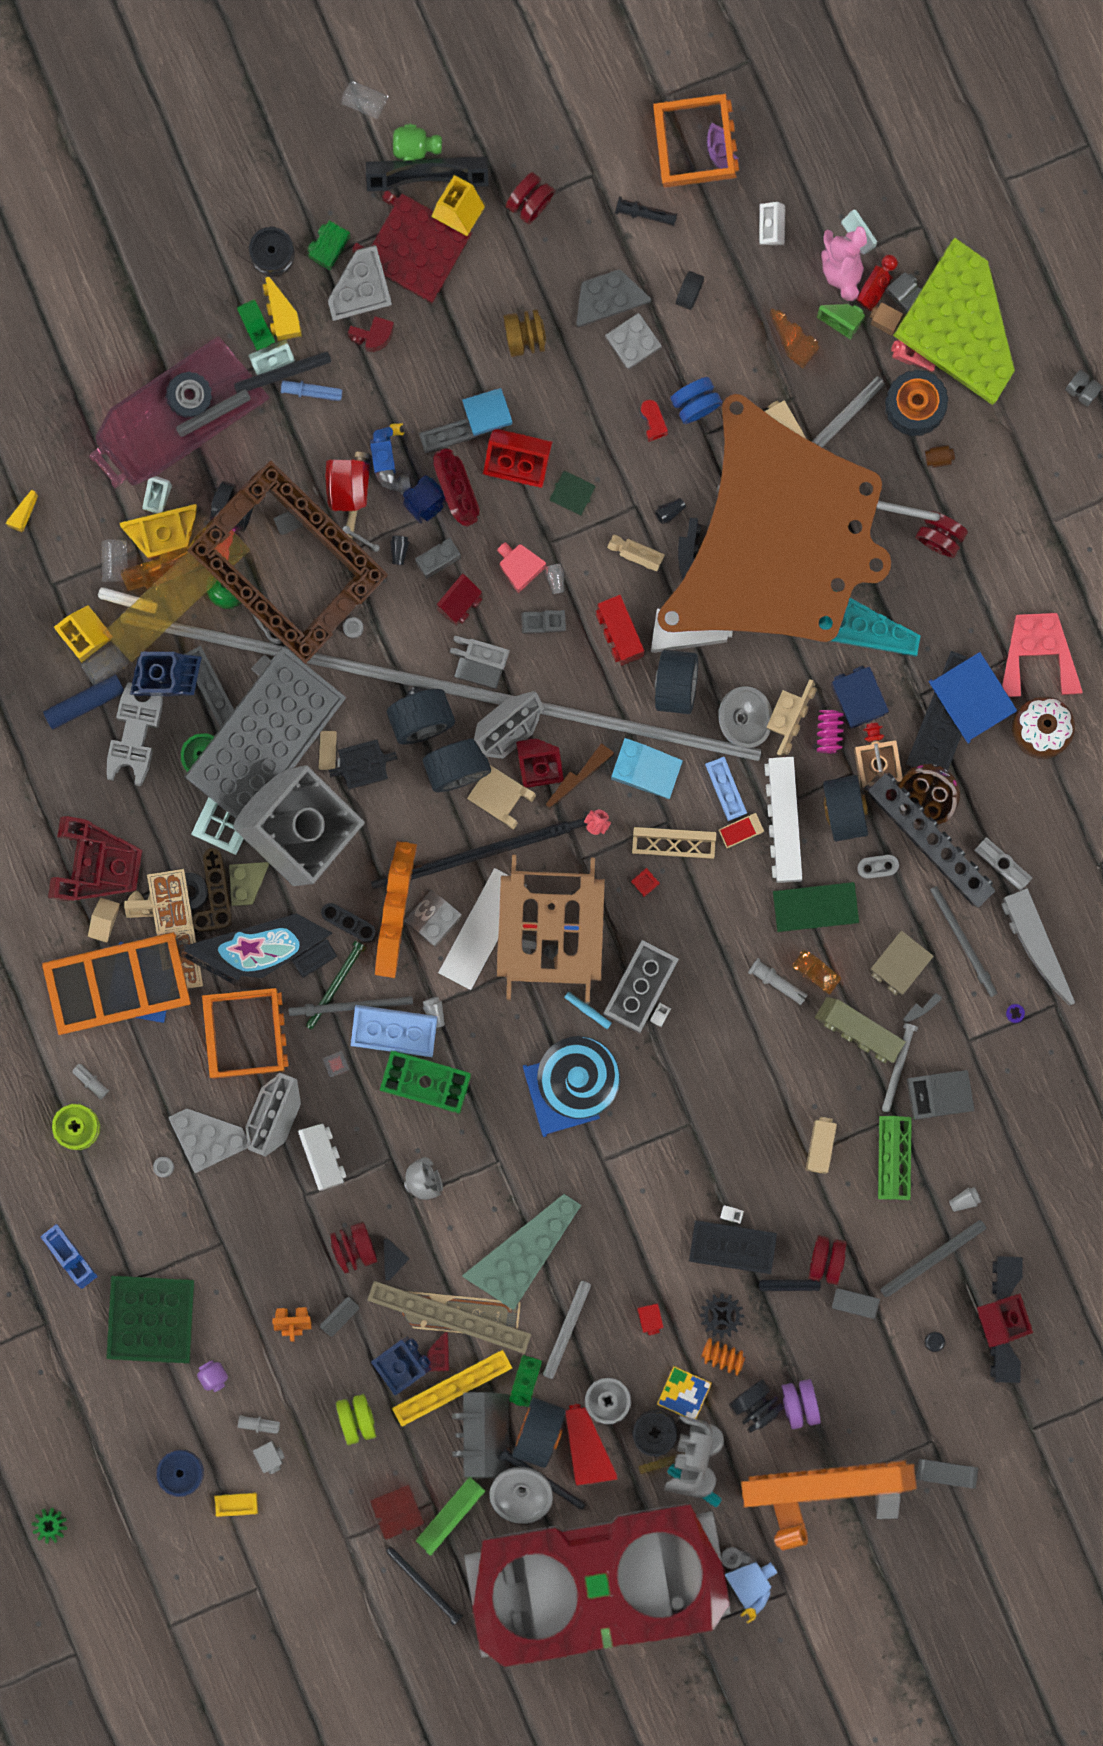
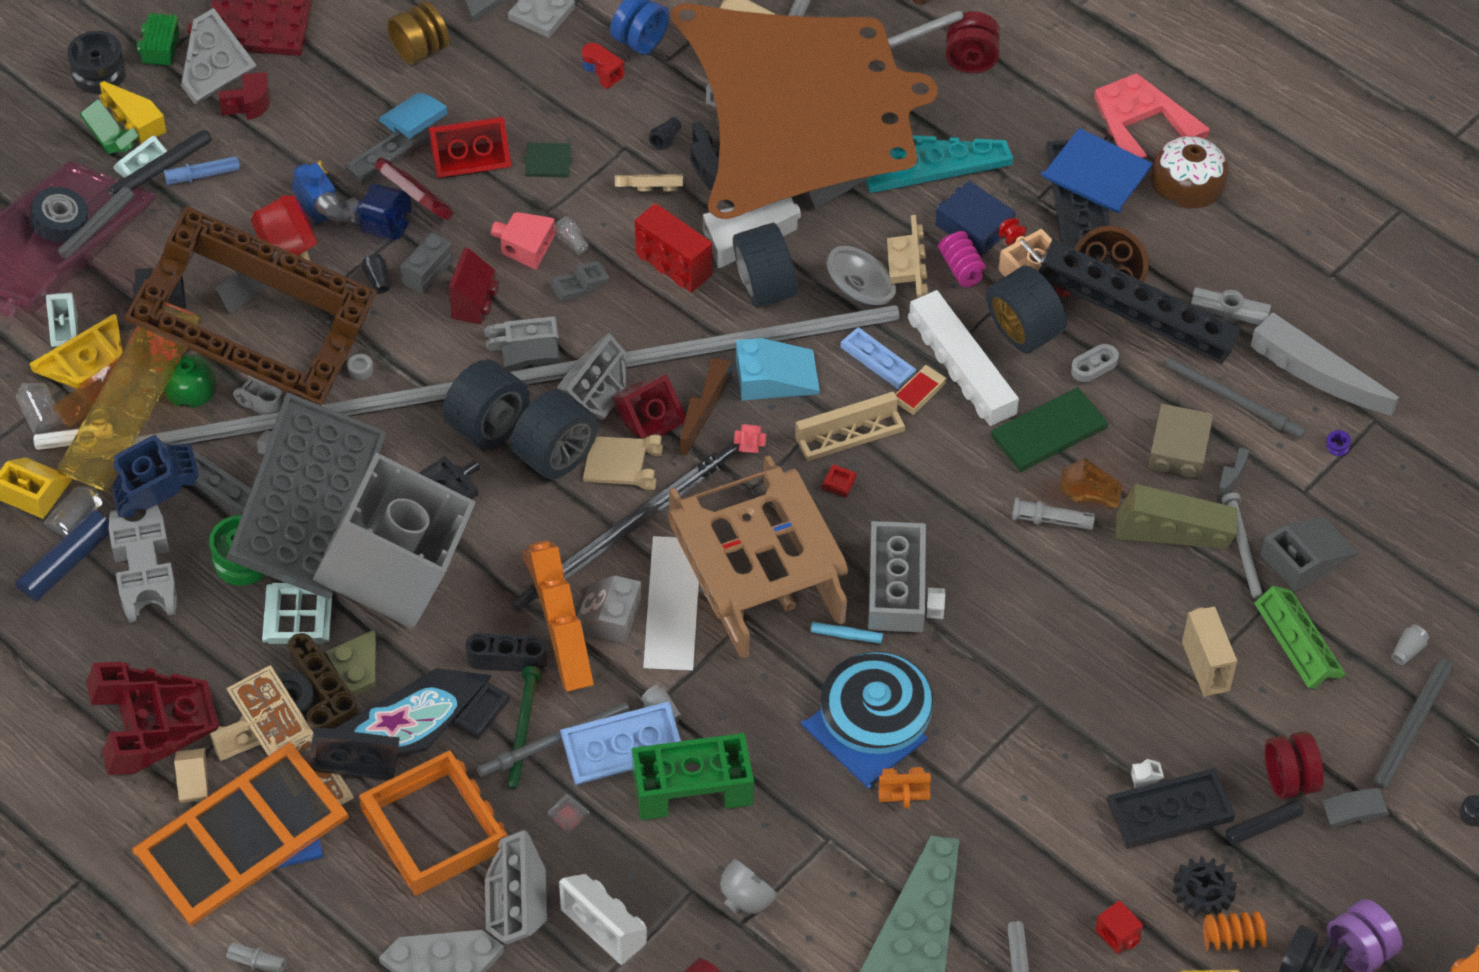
camera: 30 degrees left, 30 degrees down
none -> orange hips [878,767,931,809]

